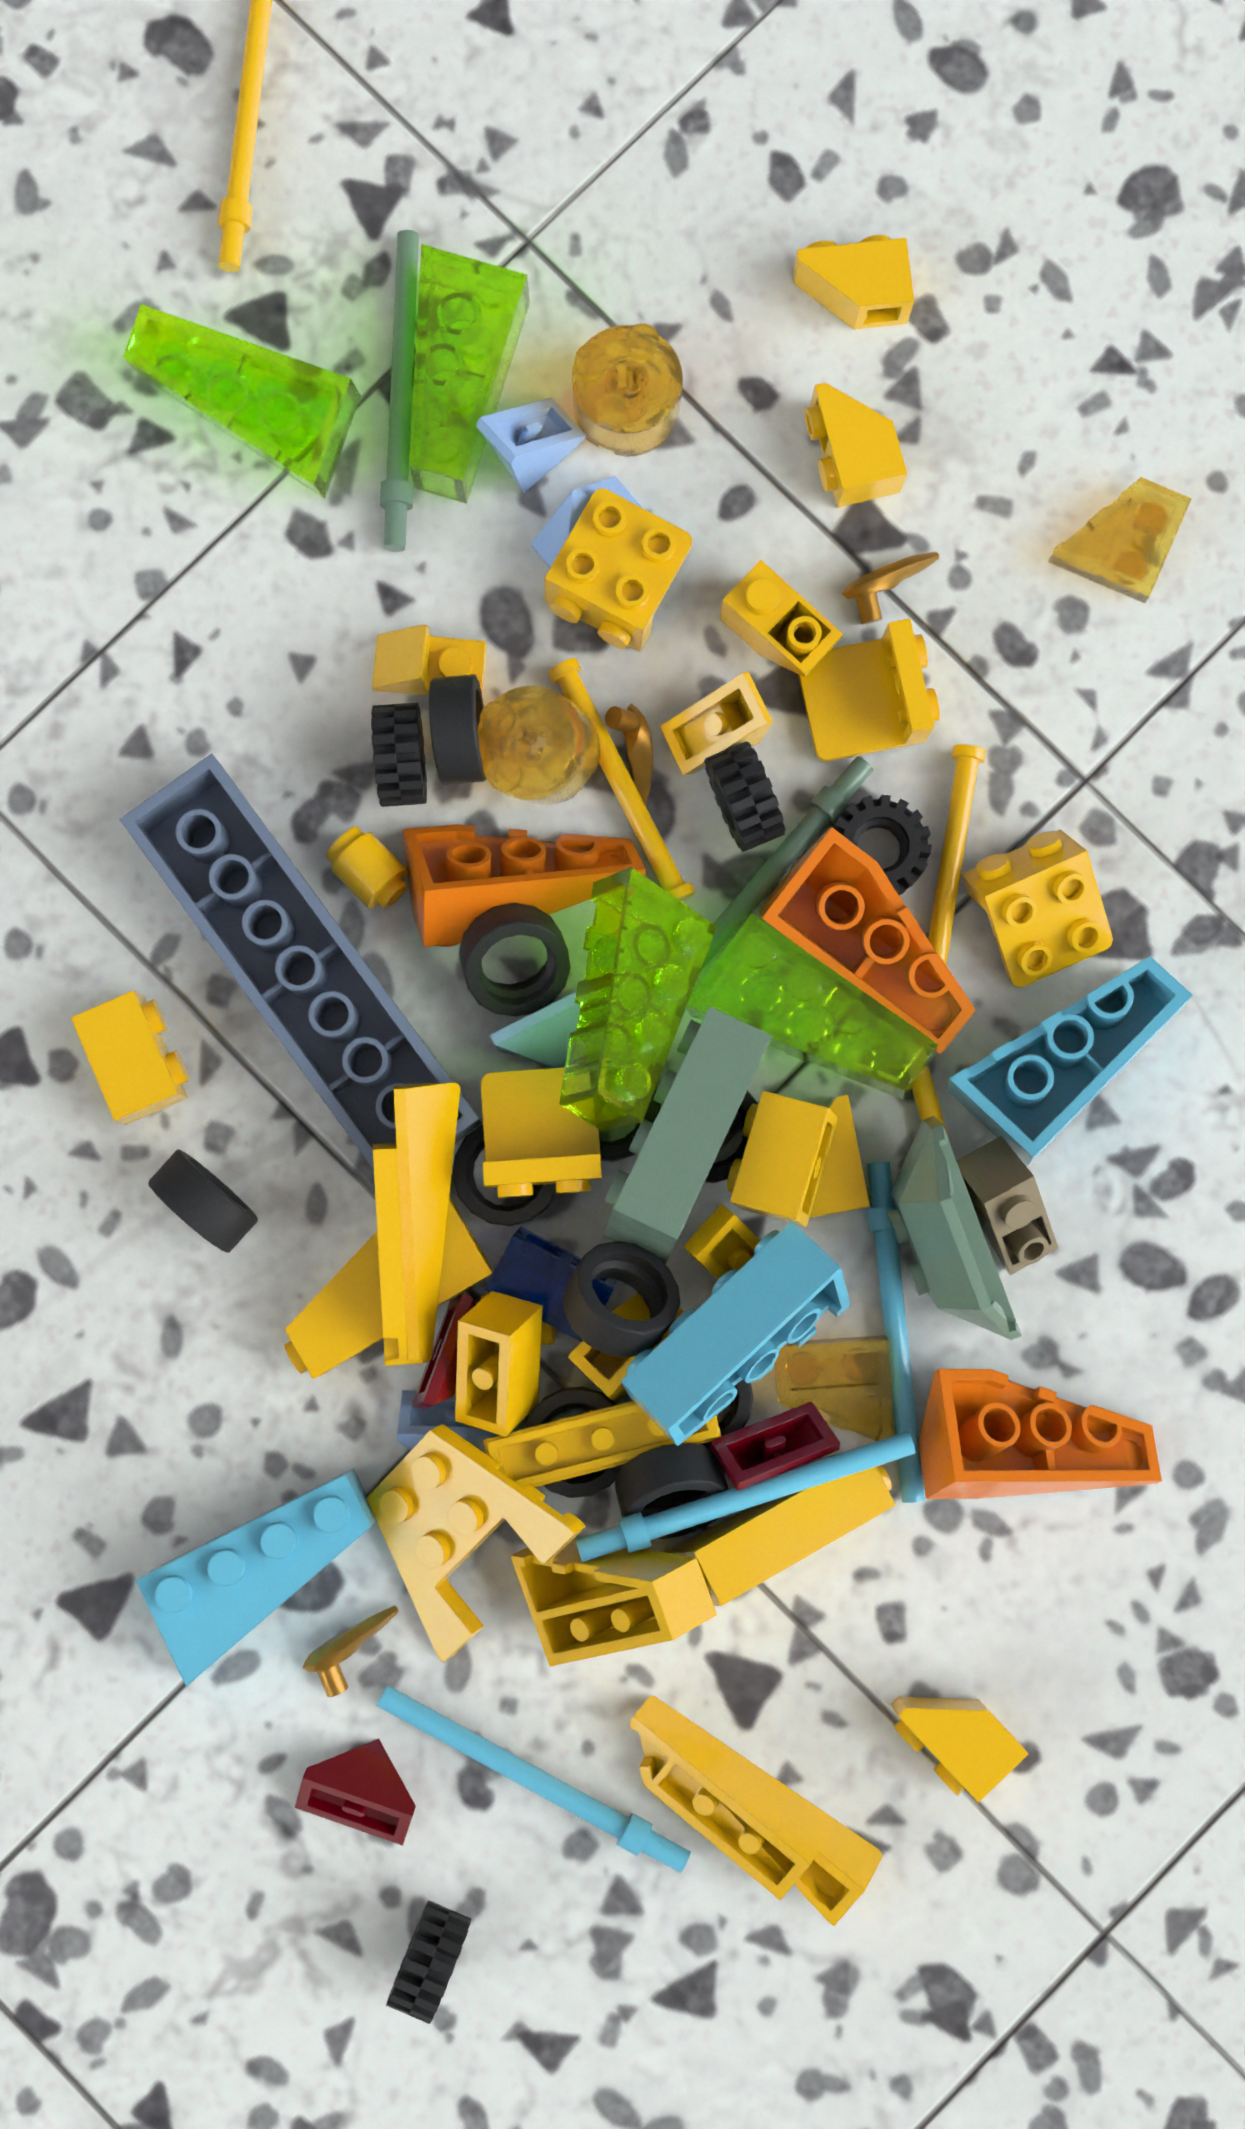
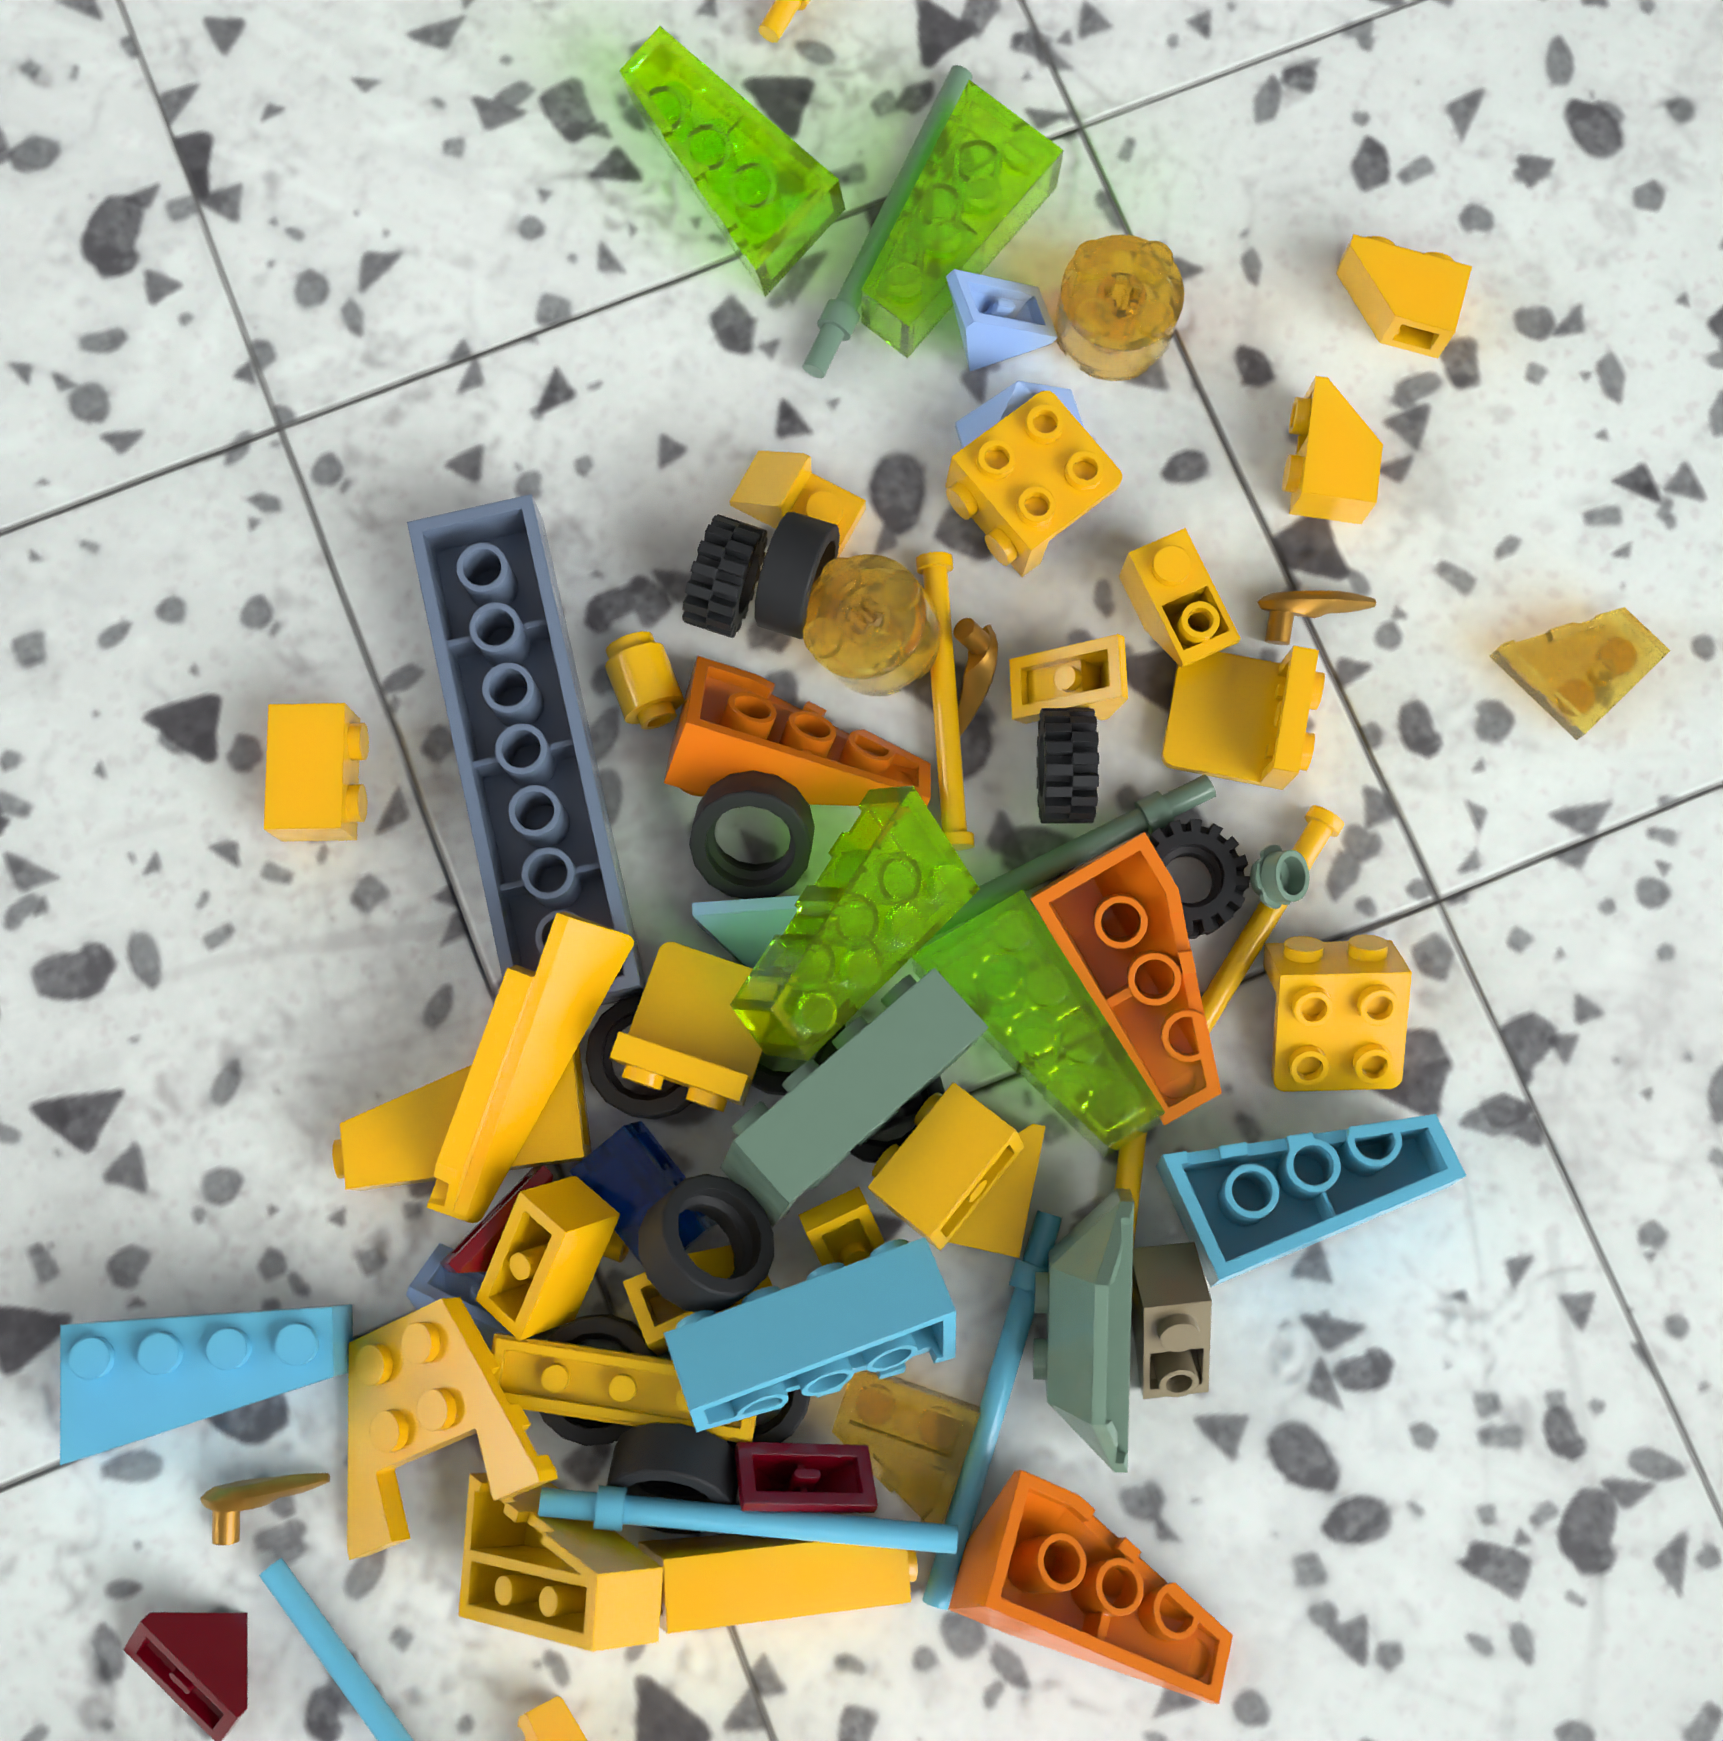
camera: 25 degrees right, 5 degrees down
black tyre [148,1149,258,1253] -> none
none -> sand green plate [1250,845,1309,909]

